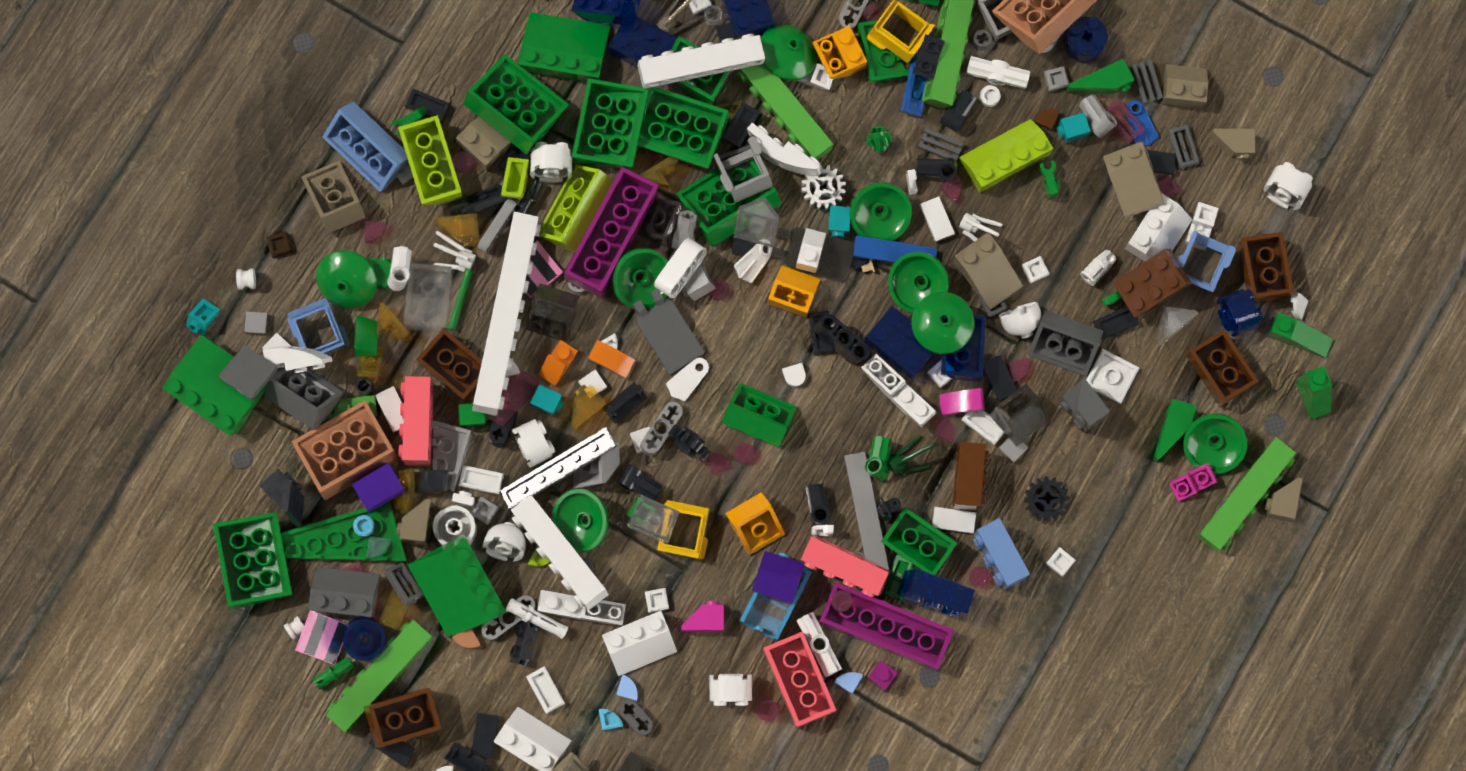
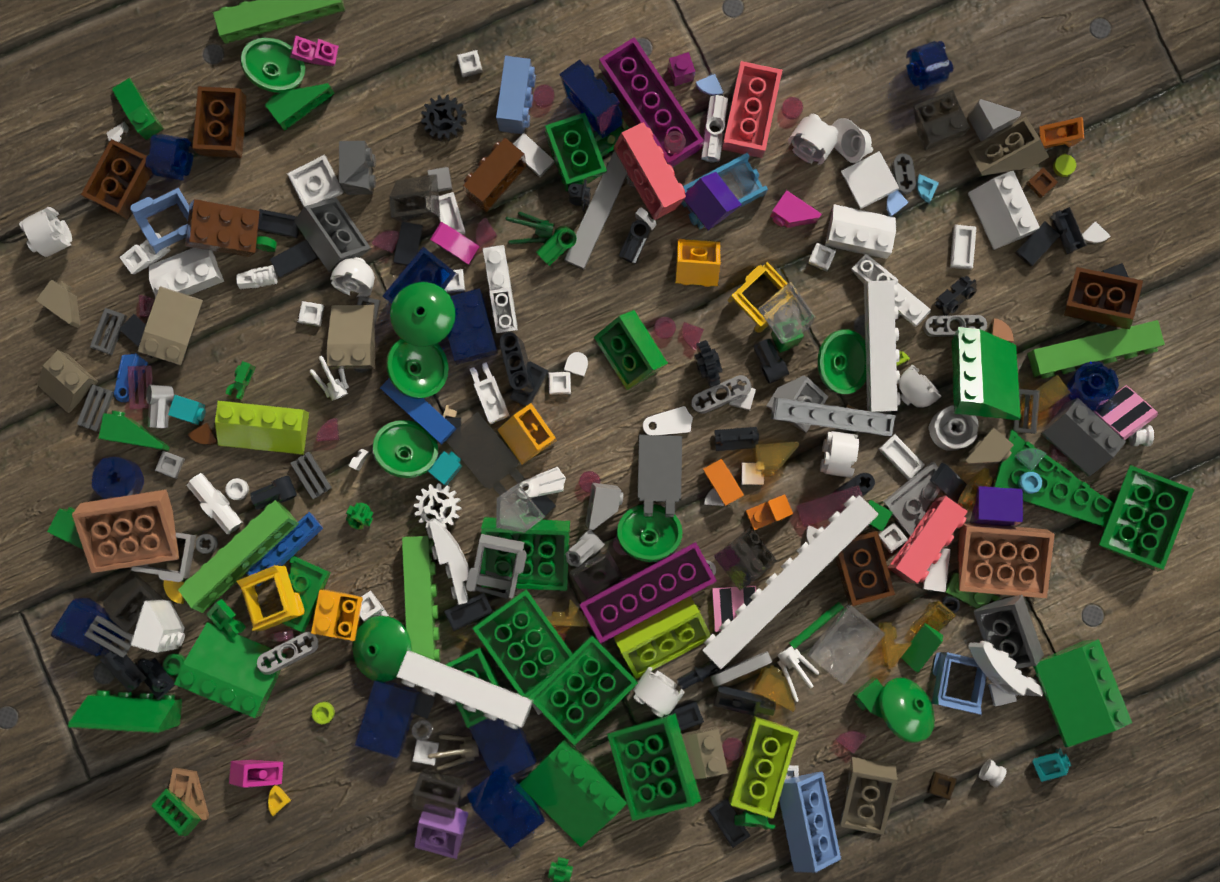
camera: 140 degrees left, 5 degrees up
dark grey tile [218,345,278,401] -> none
light grey tile [244,312,268,335] -> none
black slope [260,468,305,528] -> none
green axle [312,657,354,690] -> none
white piece [387,246,412,291] -> none
white plate [452,491,476,508] -> none
light grey tile [471,497,499,526] -> none
lime slope [501,157,529,199] -> none
white pin [506,598,568,639] -> none
teal brick [530,385,564,417] -> none
white beam [654,238,707,298] -> none
white slope [796,228,826,273] -> none
black hinge [912,34,945,80] -> none
black piece [917,157,958,181] -> none
white tile [919,197,955,243] -> none
clear slope [1157,307,1198,347] -> none
green slope [1295,366,1332,420] -> none
none -> black tile [270,240,318,279]
none -> white hinge [470,362,510,424]
none -> white tile [549,372,571,395]
none -> white piece [832,118,873,163]
none -> white tile [841,151,899,209]
none -> white tile [878,523,908,553]

